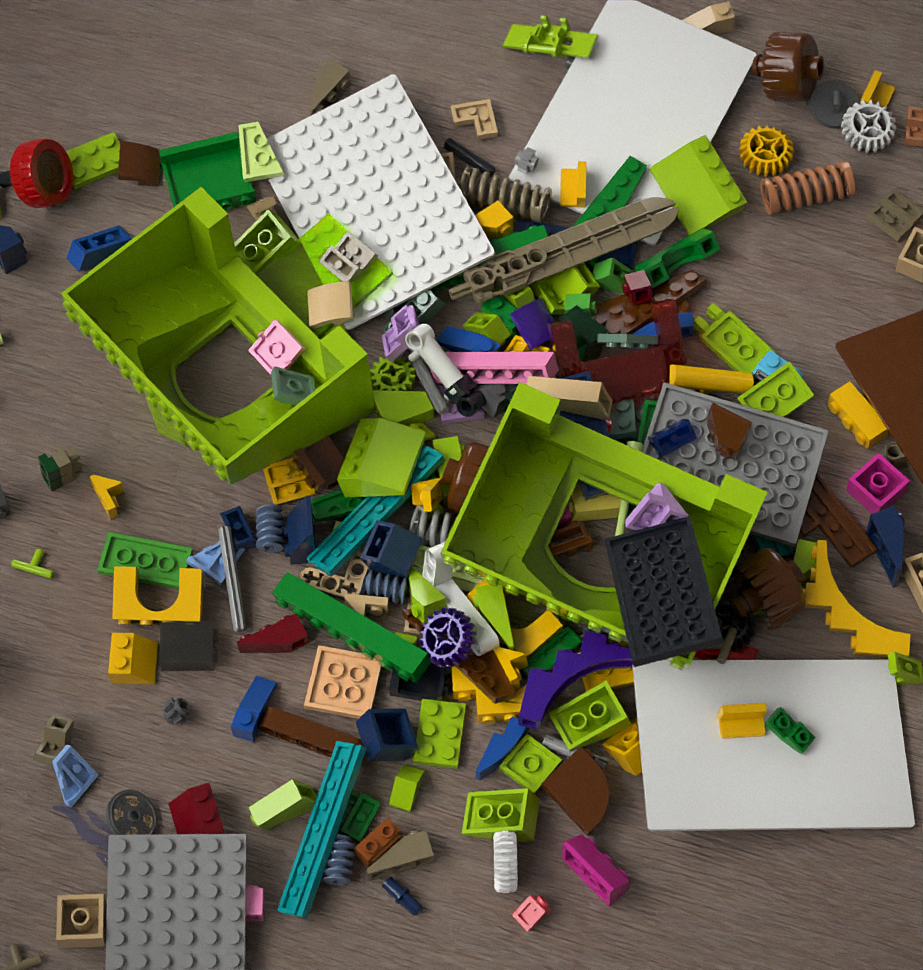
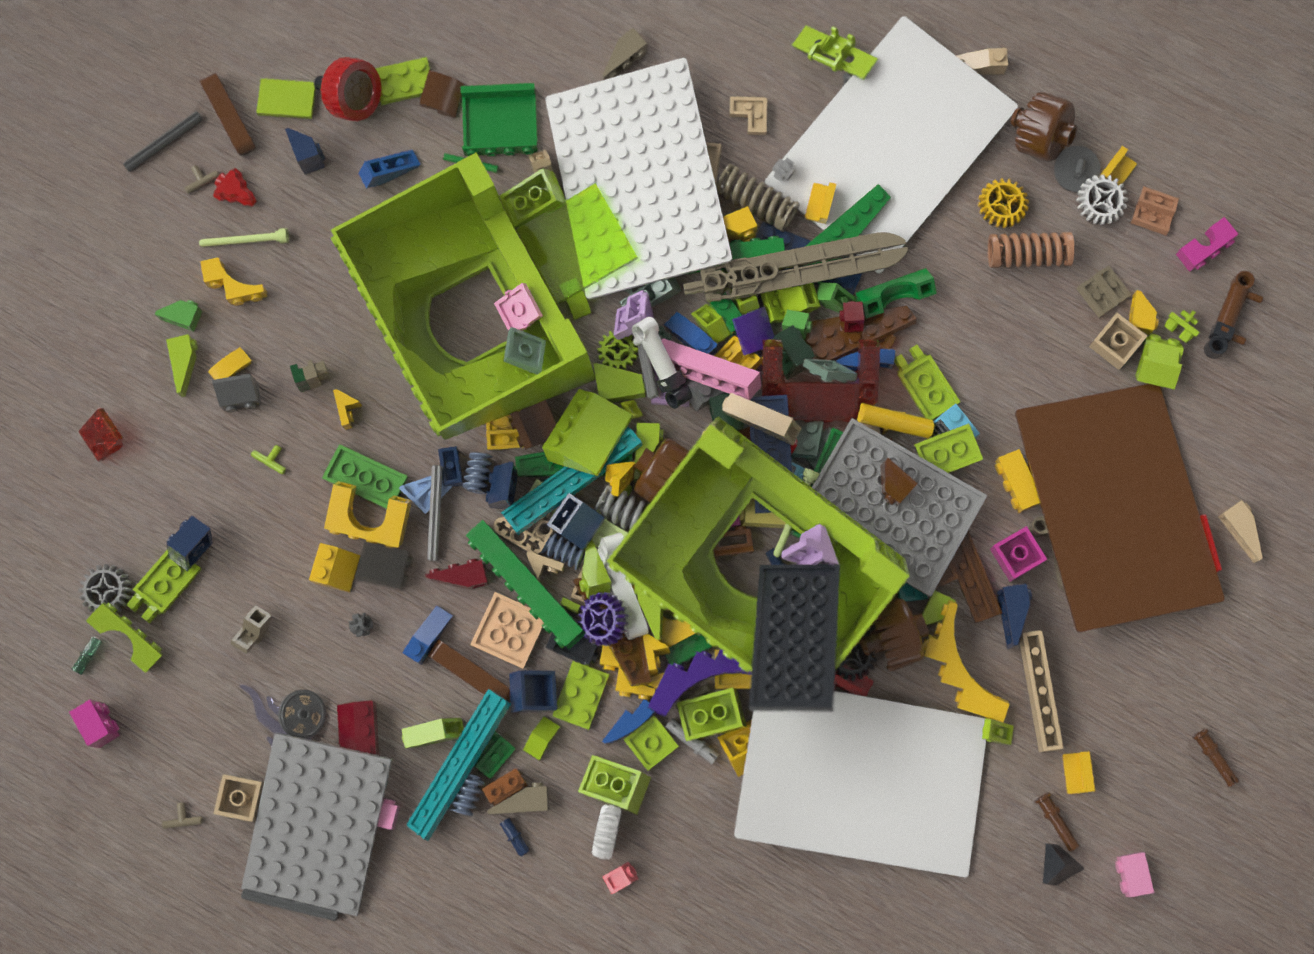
camera: 15 degrees right, 15 degrees up
light blue wing [52,745,99,808] -> none
yellowish green wing [238,122,285,182] -> none
tan slope [308,281,353,330] -> none
slope [318,231,378,283] -> none
black axle [444,138,495,177] -> none
reddish brown brick [540,747,609,836] -> none
dark pink slope [562,834,630,907] -> none
clear blue slope [647,419,697,458] -> none
lime slope [649,135,747,235] -> none
dark tan piece [706,628,737,664] -> none
yellow panel [717,703,767,739] -> none
green slope [764,707,816,754] -> none

